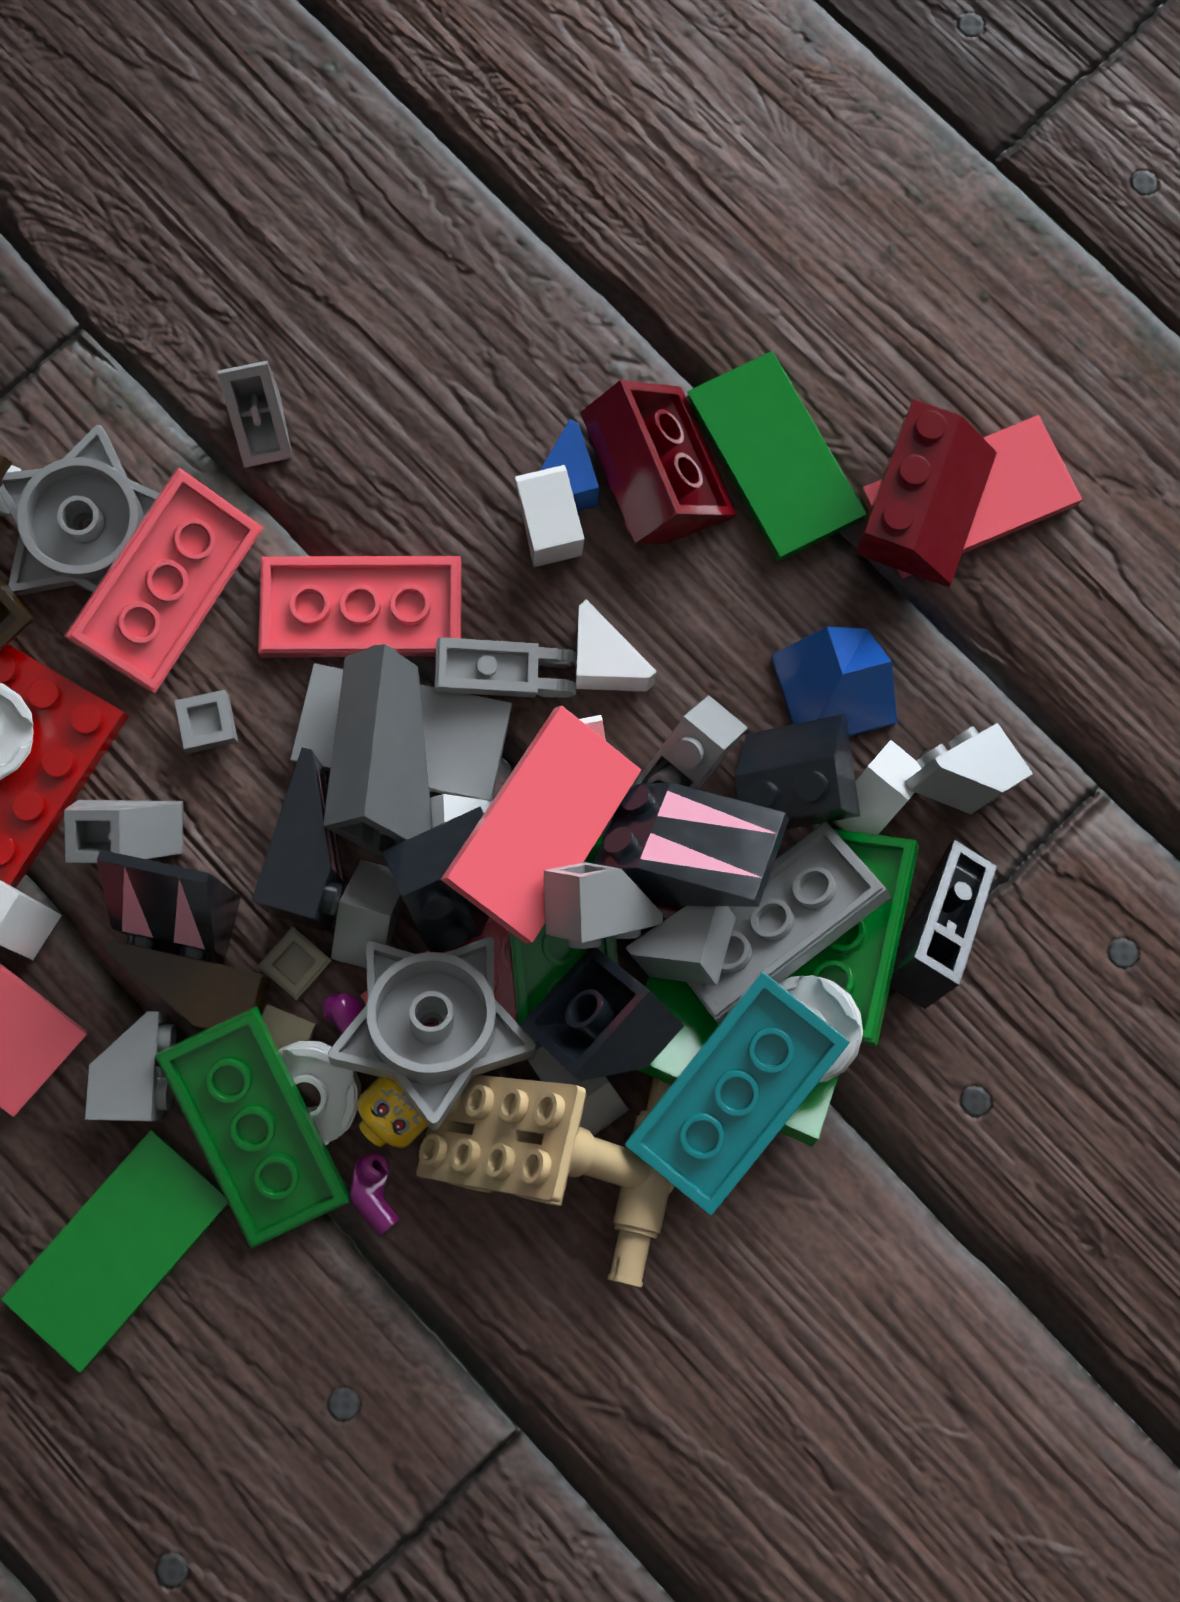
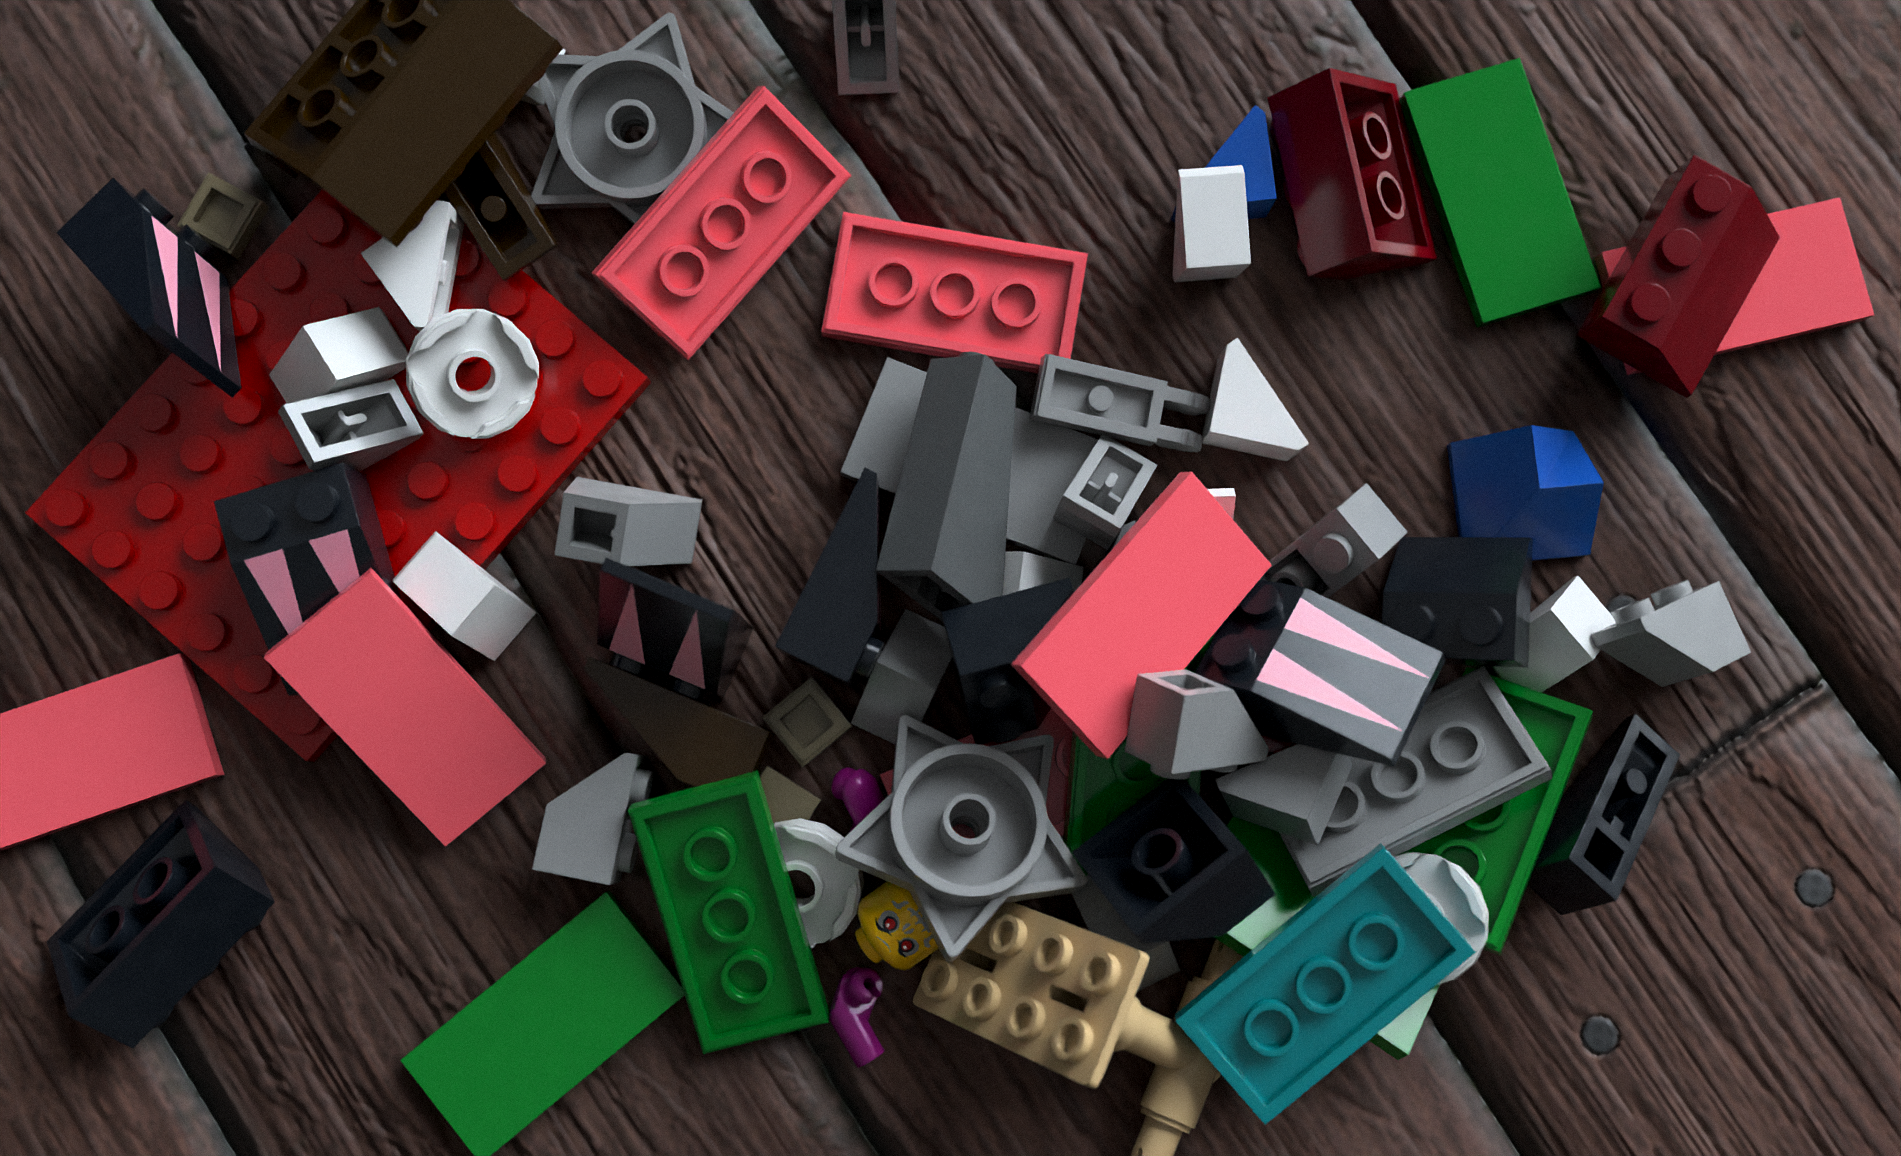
camera: 10 degrees right, 5 degrees up
light grey plate [175,690,238,754] -> none
none -> light grey slope [1053,434,1157,550]

